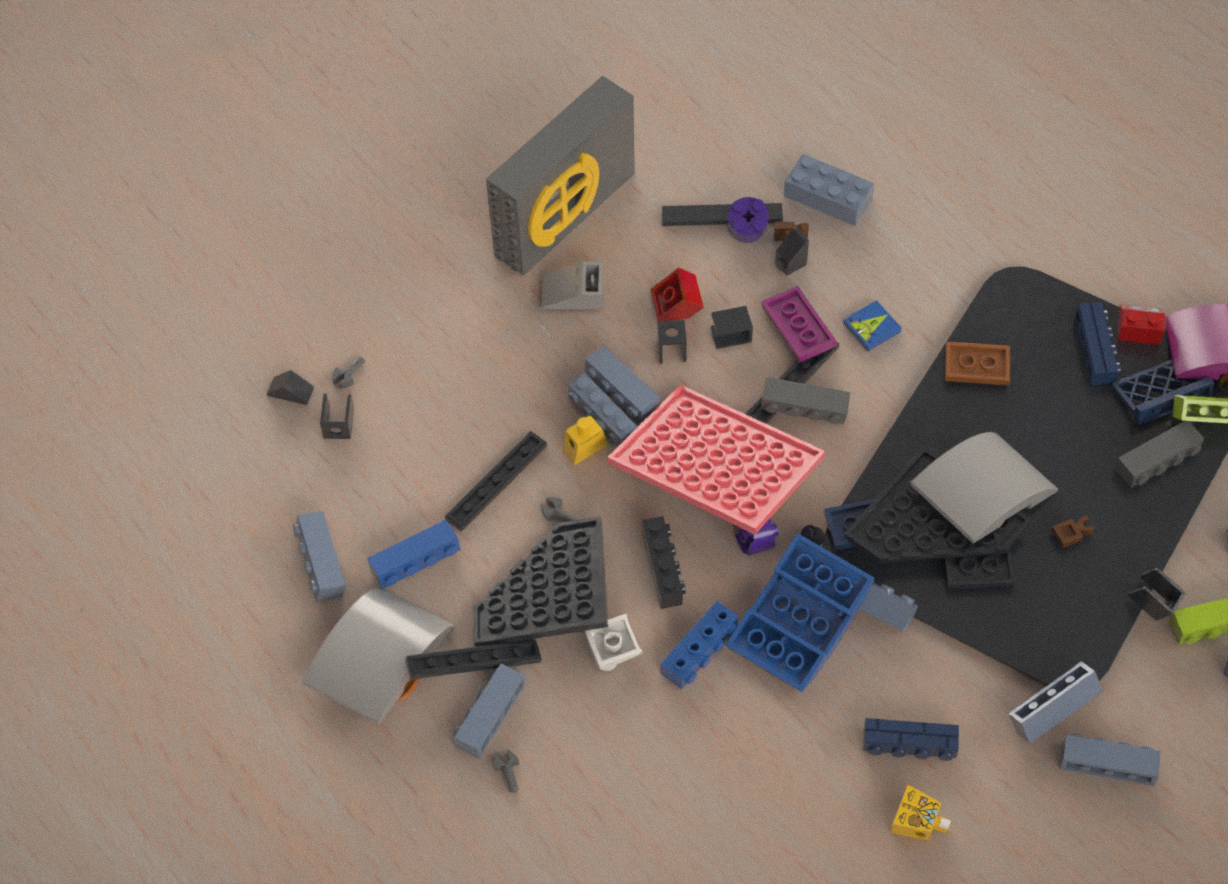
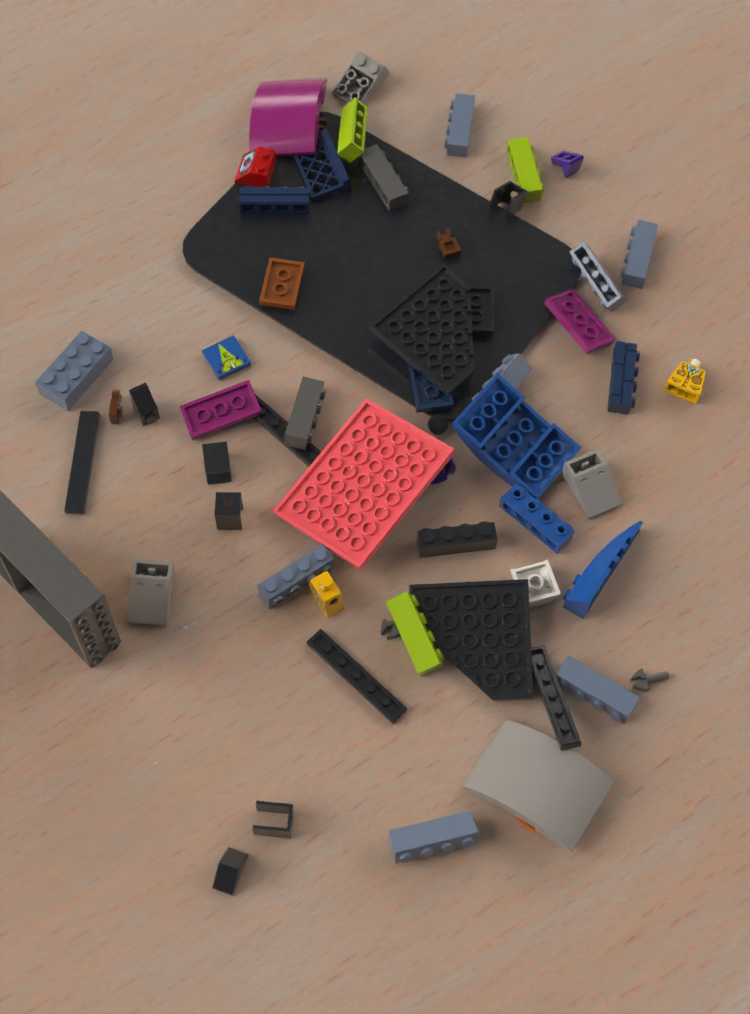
camera: 90 degrees left, 5 degrees up
dark grey bar [332,356,365,389] -> none
blue brick [367,520,461,589] -> none
sand blue brick [585,346,660,423] -> none
red slope [650,267,704,321] -> none
dark purple brick [727,197,769,243] -> none
light grey slope [910,432,1058,543] -> none
none -> lime brick [386,591,444,676]
none -> magenta plate [544,289,615,354]
none -> light grey slope [561,449,622,519]
none -> blue wedge [563,521,643,619]

